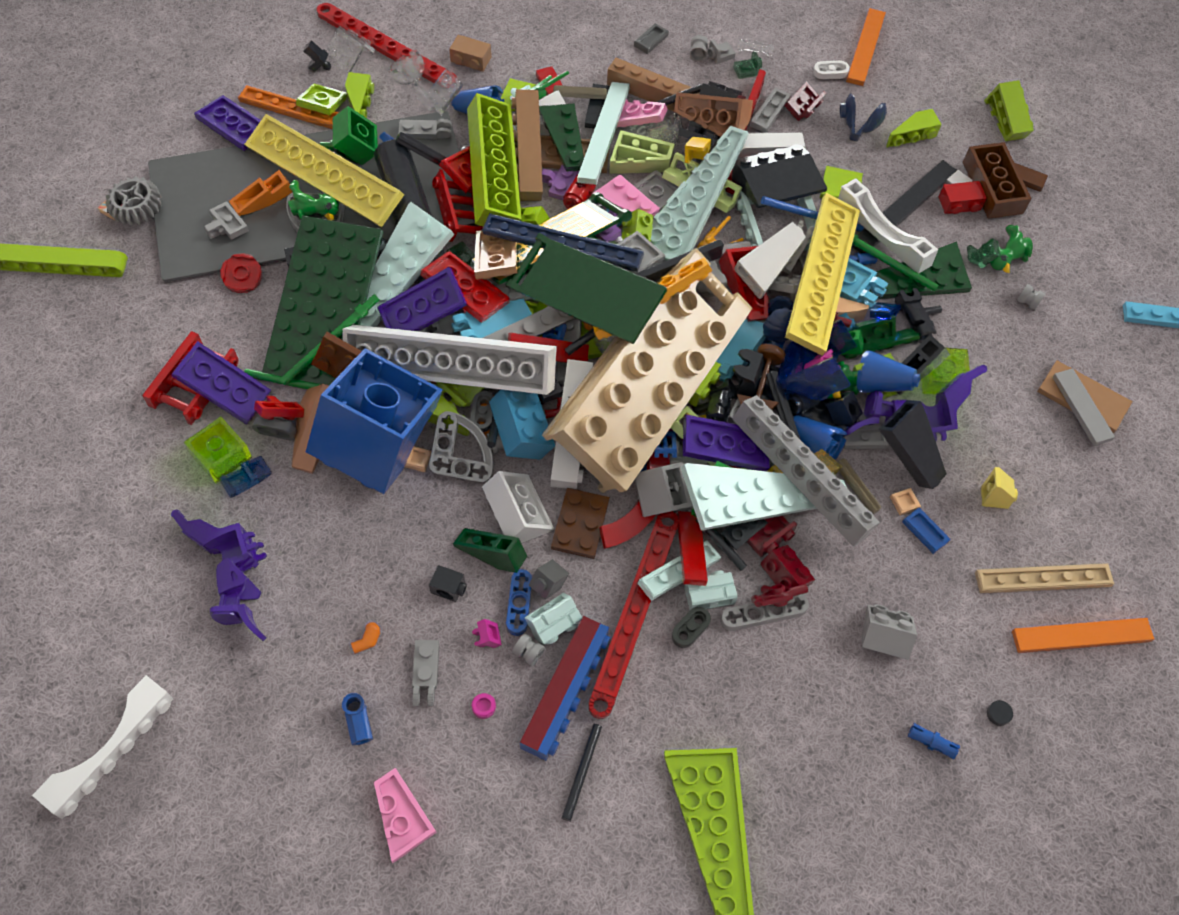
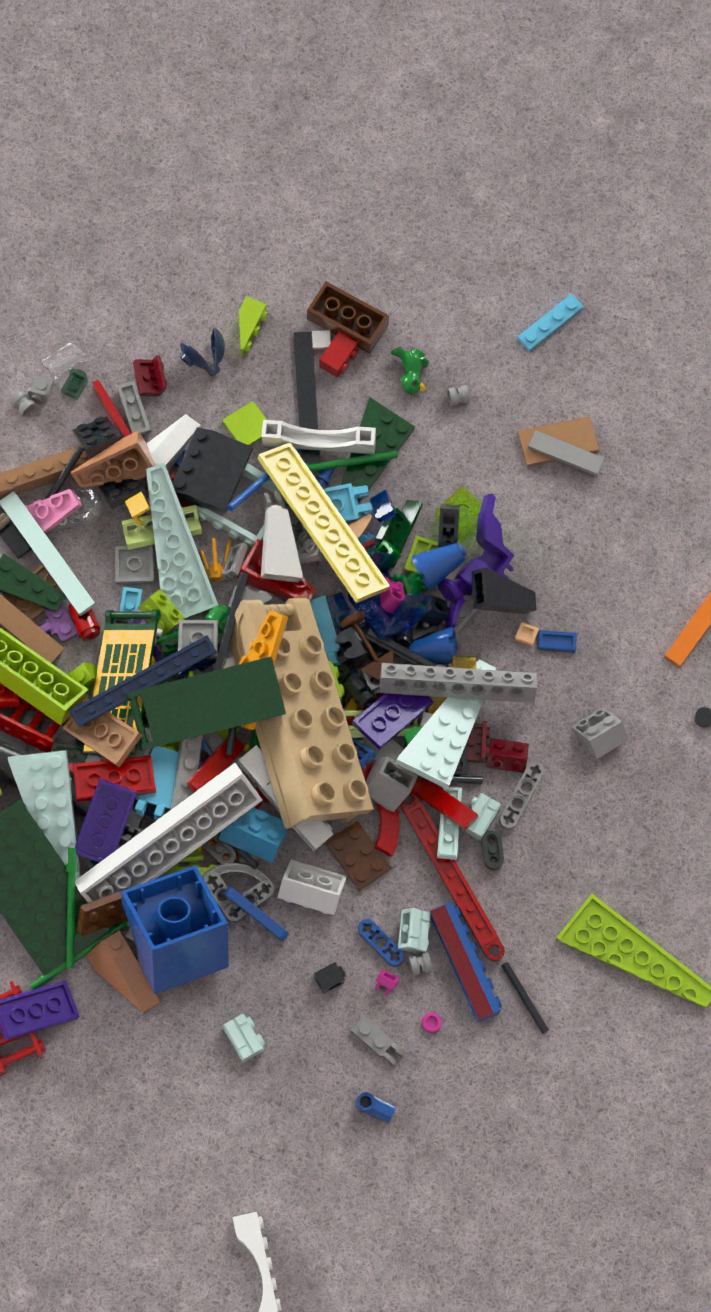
camera: 50 degrees left, 10 degrees up
dark purple piece [171,509,267,641] -> none
clear neon green brick [184,416,252,483] -> none
clear blue slope [220,456,272,498] -> none
dark grey plate [252,417,297,441] -> none
red hinge [254,396,305,420] -> none
orange arm [351,622,380,654] -> none
bright pink wing [374,768,437,863] -> none
dark green slope [453,528,528,573] -> none
dark grey brick [529,559,569,600] -> none
bright pink wing [592,175,660,217] -> none
yellowish green wedge [610,130,675,174] -> none
dark red piece [751,584,808,607] -> none
dark blue animal [763,296,794,343] -> none
white plate [813,60,849,79] -> none
dark tan axle [835,458,881,514] -> none
orange tile [846,8,886,86] -> none
black piece [895,288,942,343] -> none
blue pin [907,723,960,760] -> none
clear green bracket [967,238,1000,268] -> none
tan tile [975,564,1114,593] -> none
light yellow slope [981,467,1018,509] -> none
lime wedge [984,80,1034,141] -> none
reddish brown tile [1015,163,1048,192] -> none
none -> blue beam [223,886,289,941]
none -> light aqua brick [223,1014,265,1063]

